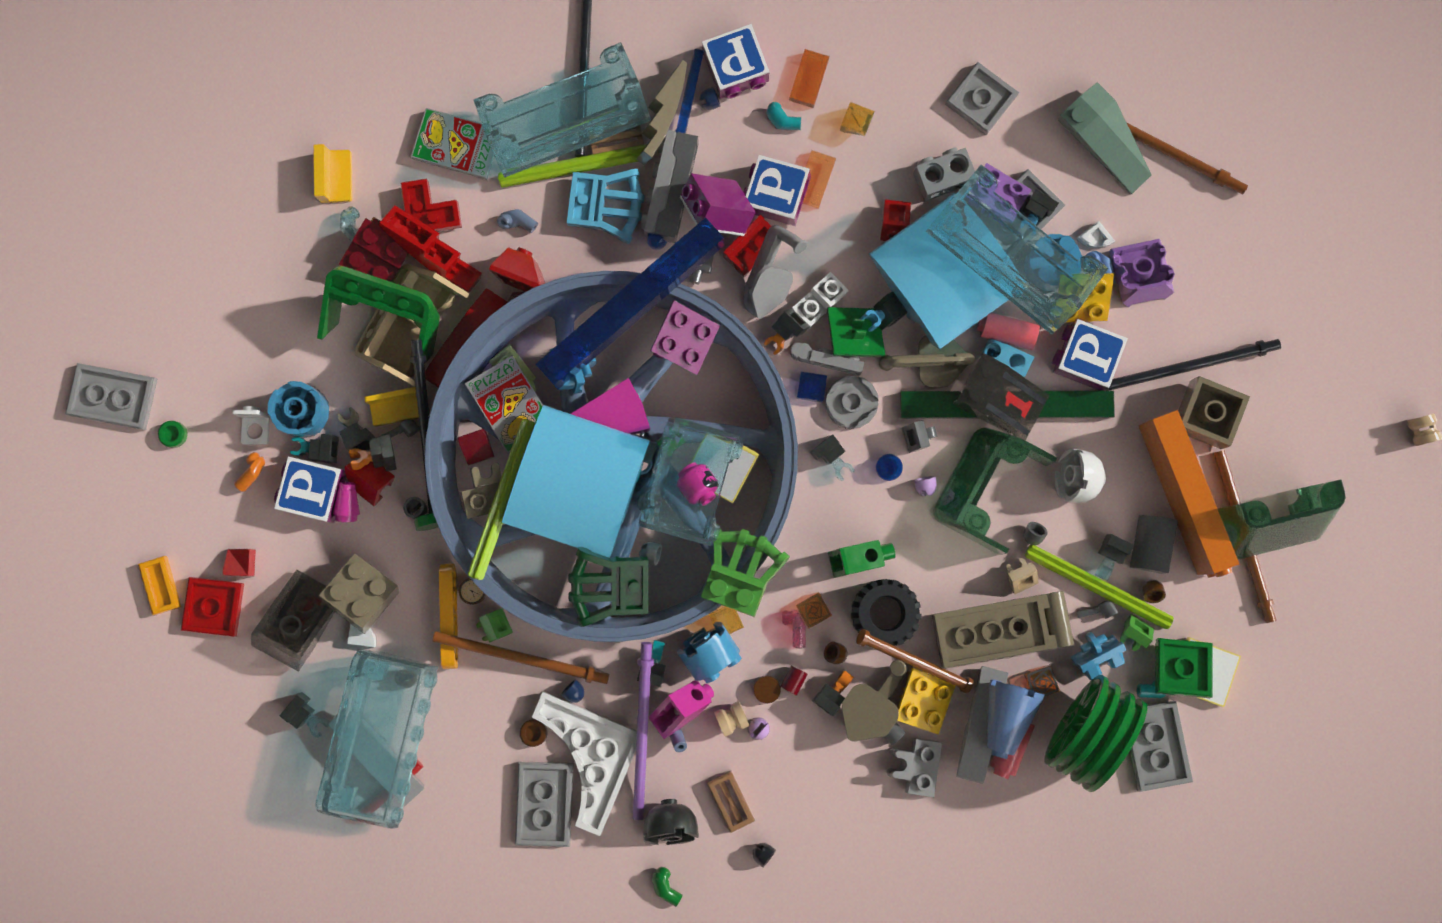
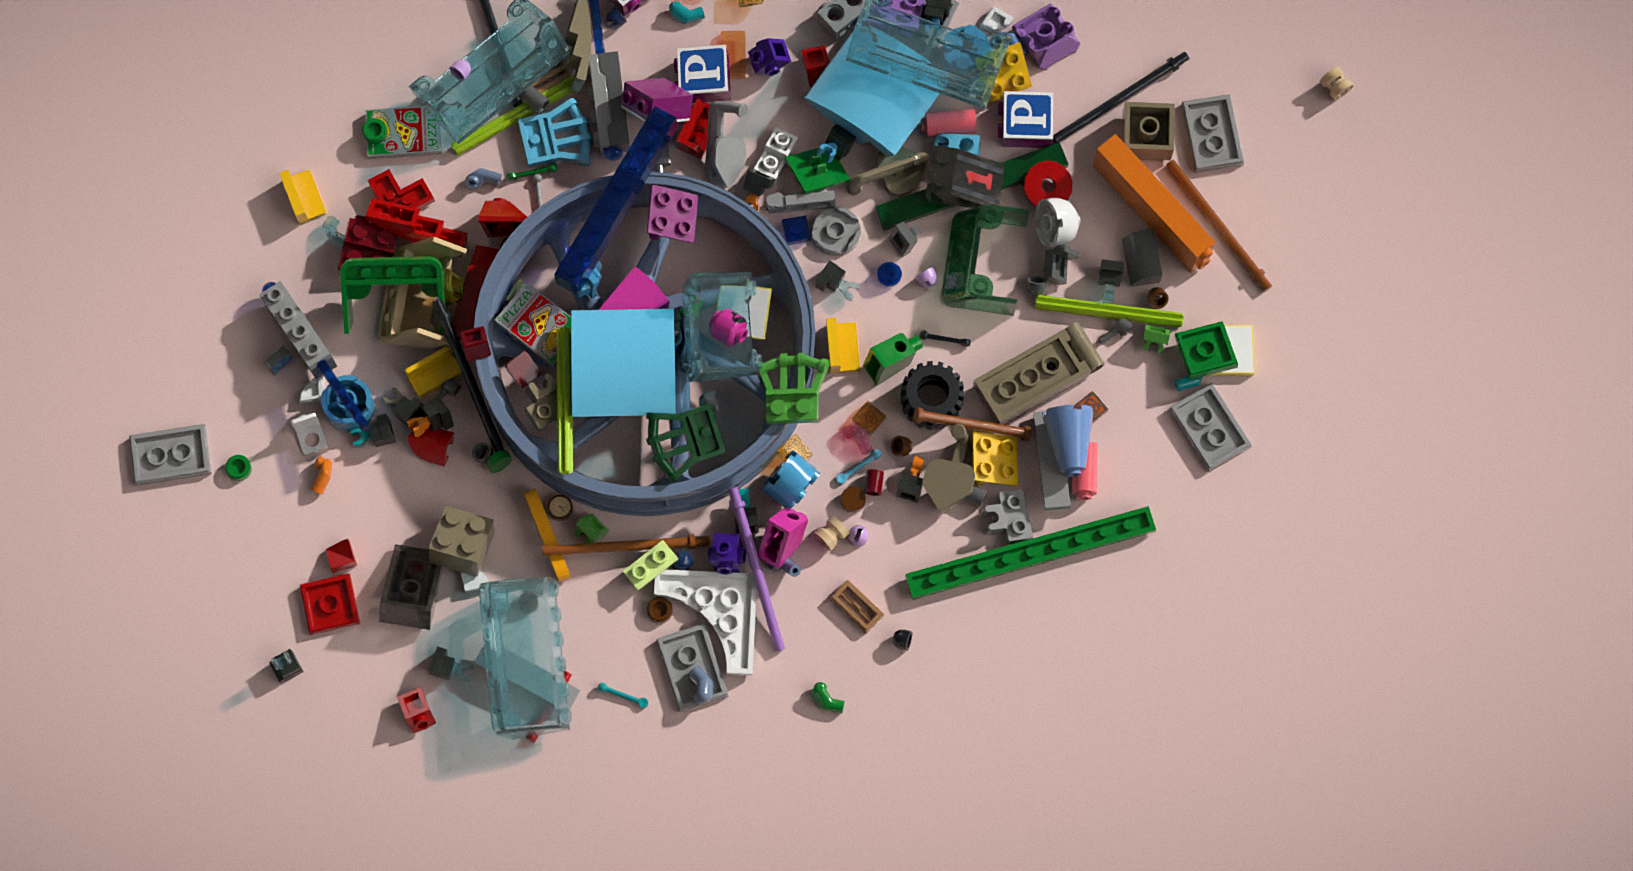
camera: 25 degrees left, 10 degrees down
light orange tile [138,556,182,615] -> none
piece [274,456,346,523] -> none
dark pink cone [333,482,360,522] -> none
pearl dark grey cylinder [643,799,699,845] -> none
tan tile [1006,558,1039,595] -> none
green wheel [1044,675,1147,792] -> none
dark azure hips [1071,632,1126,680] -> none
clear green windscreen [1218,479,1346,559] -> none
none -> light grey piece [259,281,370,432]
none -> dark grey tile [265,346,293,376]
none -> pearl dark grey piece [269,649,304,684]
none -> white tile [299,376,325,405]
none -> green tile [362,118,388,144]
none -> red bracket [397,687,436,733]
none -> clear yellow slope [444,268,463,305]
none -> lavender hinge [449,59,471,81]
none -> dark red slope [459,326,491,362]
none -> green hinge [507,163,558,181]
none -> dark grey hinge [522,86,550,114]
none -> light grey hinge [532,174,542,208]
none -> teal hinge [597,682,648,709]
none -> yellowish green hinge [623,540,678,591]
none -> sand blue arm [689,665,713,705]
none -> dark purple brick [708,533,746,575]
none -> dark purple brick [748,38,791,76]
none -> yellow panel [826,318,860,373]
none -> medium azure hinge [837,450,882,484]
none -> green plate [905,506,1156,600]
none -> black hinge [919,330,971,347]
none -> red tile [1023,161,1073,207]
none -> dark grey bracket [1043,245,1079,285]
none -> light grey tile [1181,94,1244,173]

